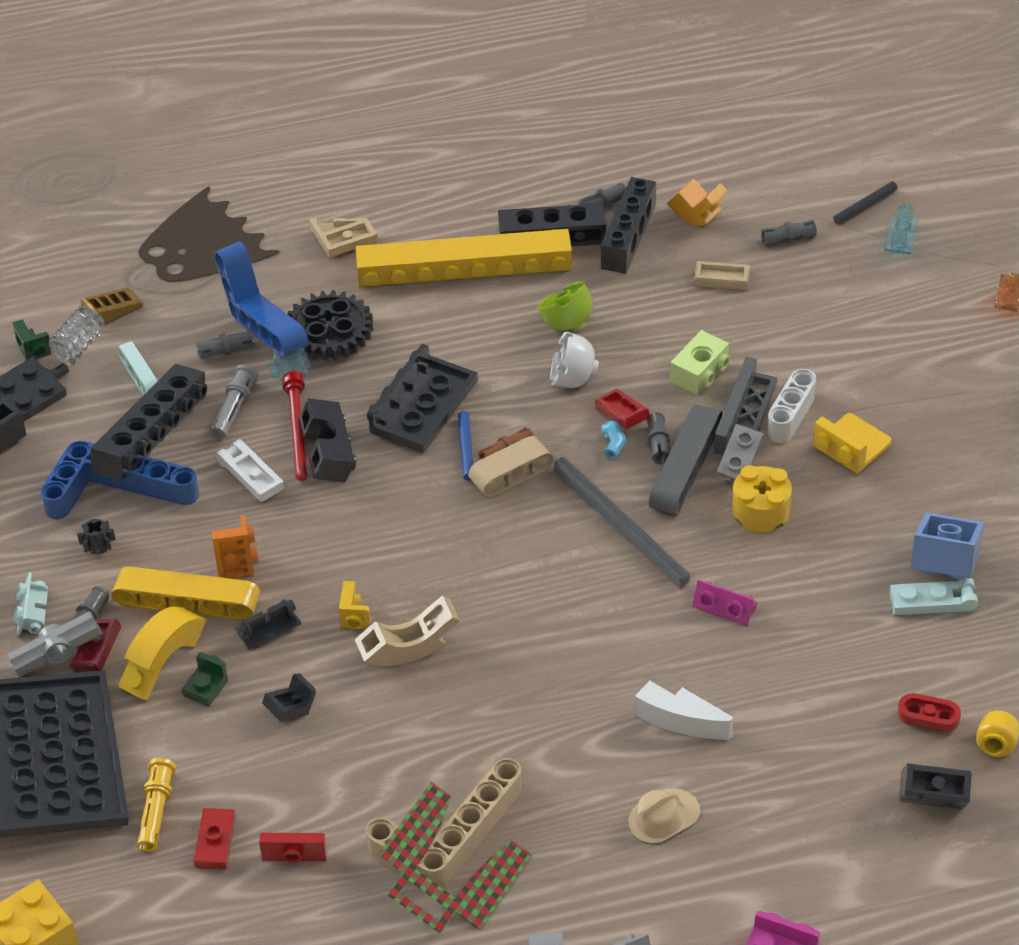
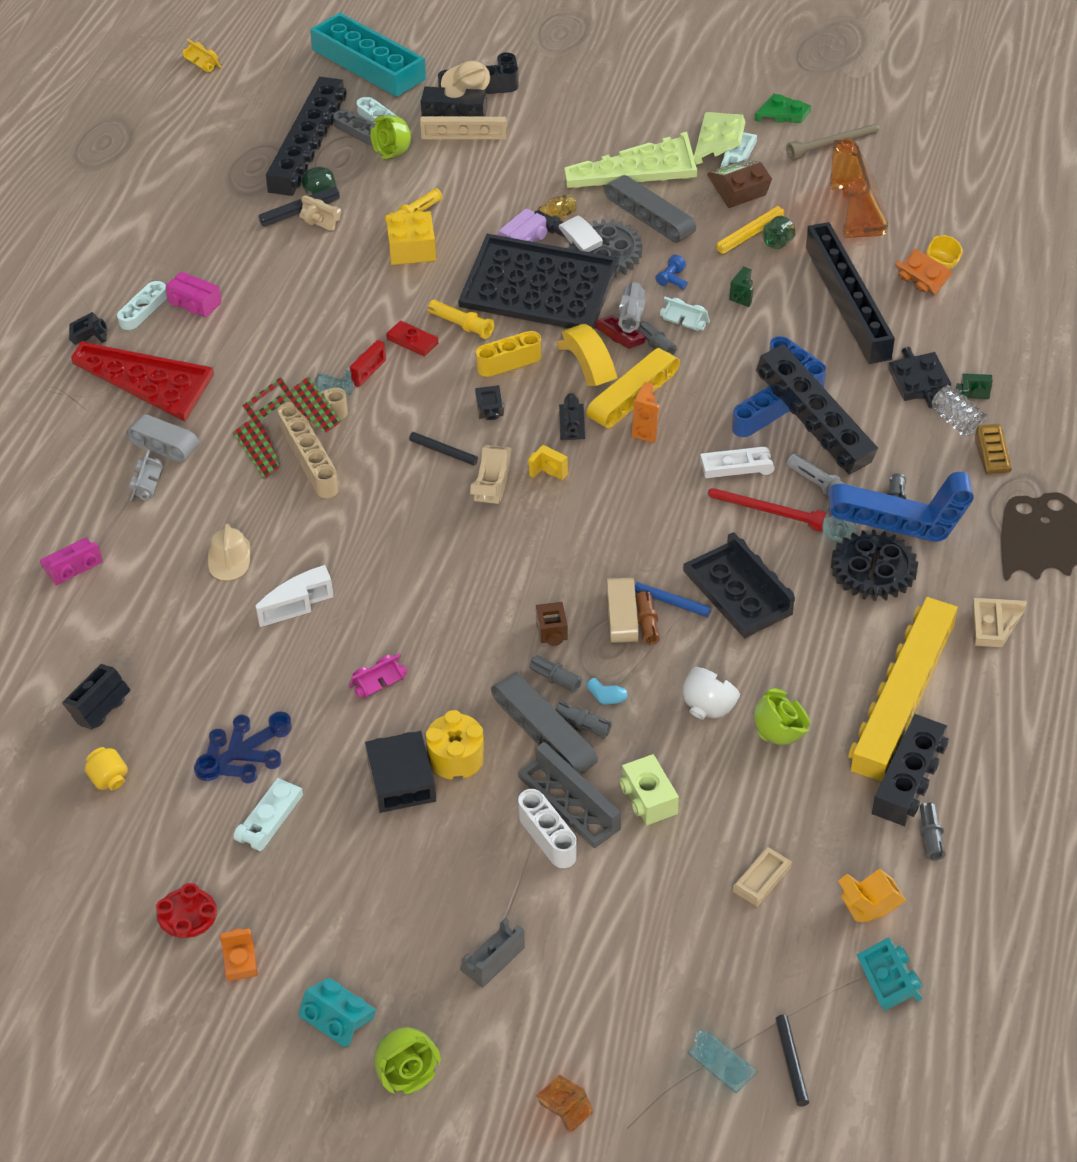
camera: 120 degrees right, 0 degrees up
black gear [77,519,116,555] -> none
light aqua beam [117,341,157,395] -> none
dark green bracket [182,652,228,707] -> none
black arch [299,398,356,482] -> none
dark grey axle [554,457,690,587] -> none
red plate [595,389,650,429] -> none
black brick [601,177,656,274] -> none
light grey hinge [717,424,763,486] -> none
dark grey pin [761,219,817,246] -> none
yellow bracket [813,413,892,474] -> none
red plate [898,693,961,732] -> none
medium blue brick [911,512,985,579] -> none
none -> clear blue plant [194,712,292,783]
none -> clear light blue bracket [315,370,354,396]
none -> black brick [365,731,436,813]
none -> black bar [409,432,478,466]
none -> dark grey hinge [460,918,525,988]
none -> yellow beam [476,331,542,377]
none -> dark grey axle [529,655,582,693]
none -> reddish brown brick [536,602,568,646]
none -> teal bracket [856,937,923,1011]

